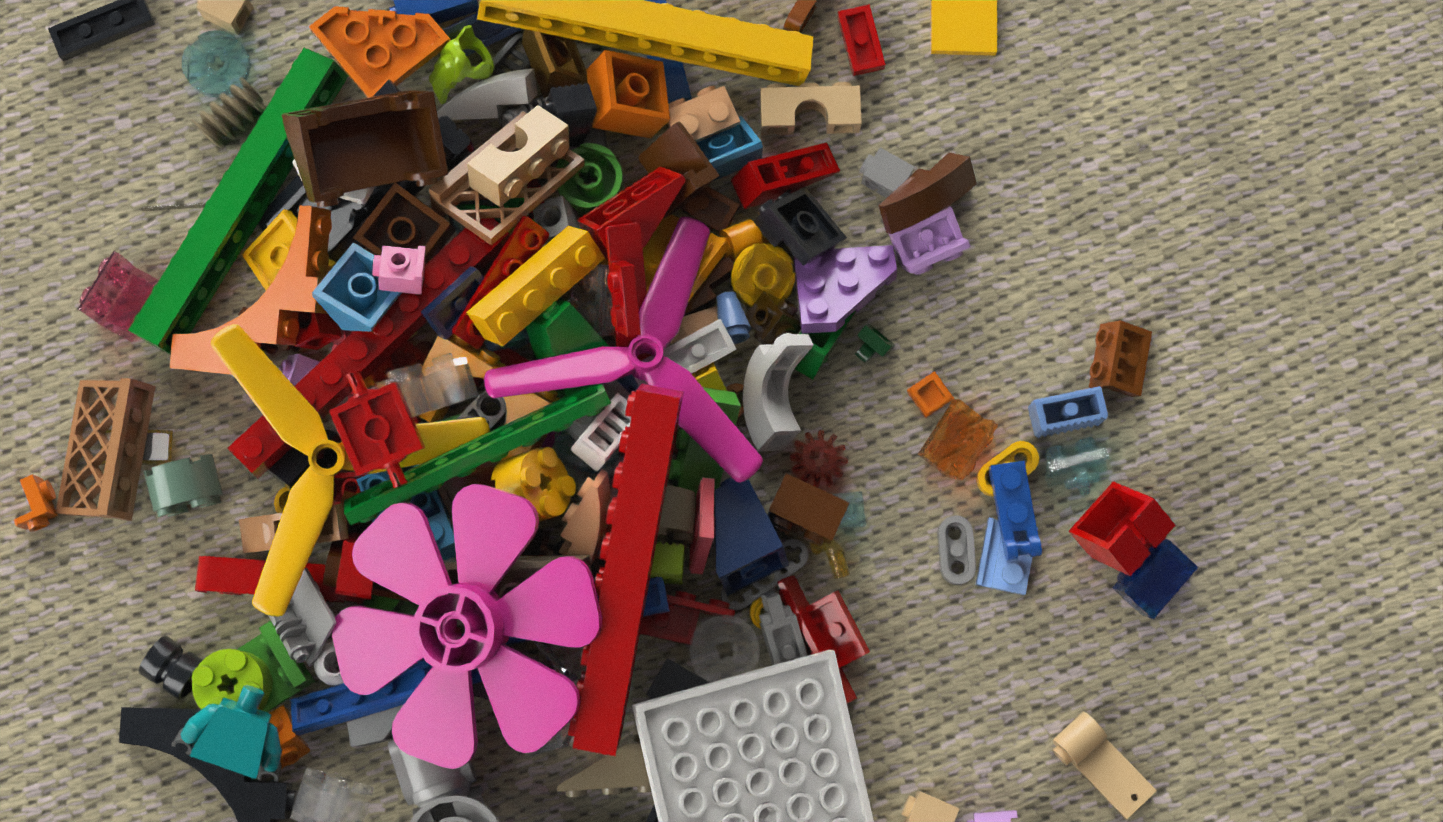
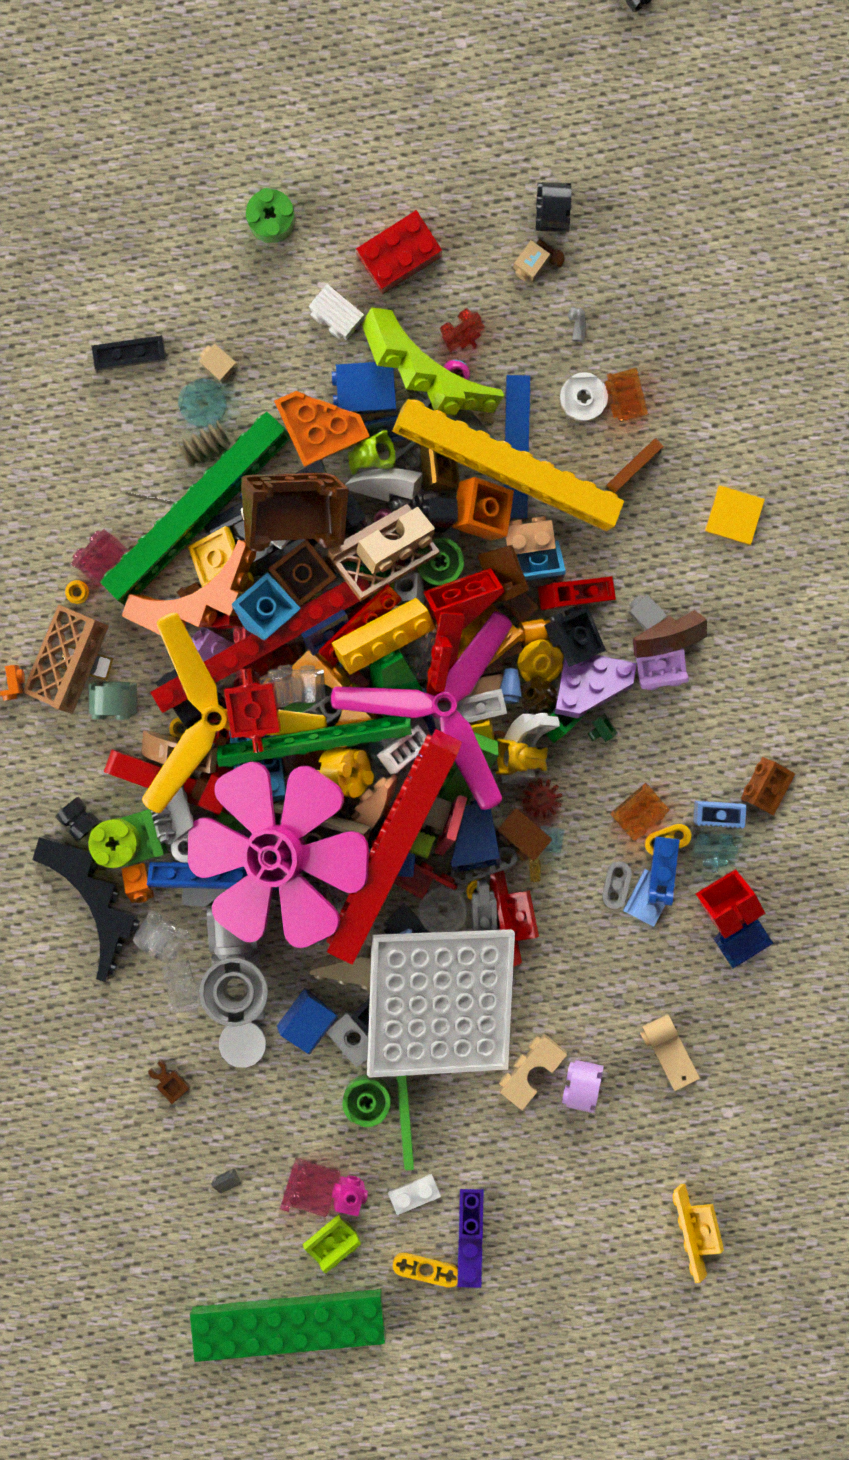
camera: 15 degrees right, 10 degrees up
teal torso [172,685,282,783] -> none
bright pink brick [372,246,425,294] -> none
tan arch [760,82,862,135] -> none
red plate [837,4,886,76] -> none
orange tile [907,371,954,418] -> none
none -> yellow plate [65,580,89,604]
none -> yellow hair [496,739,548,775]

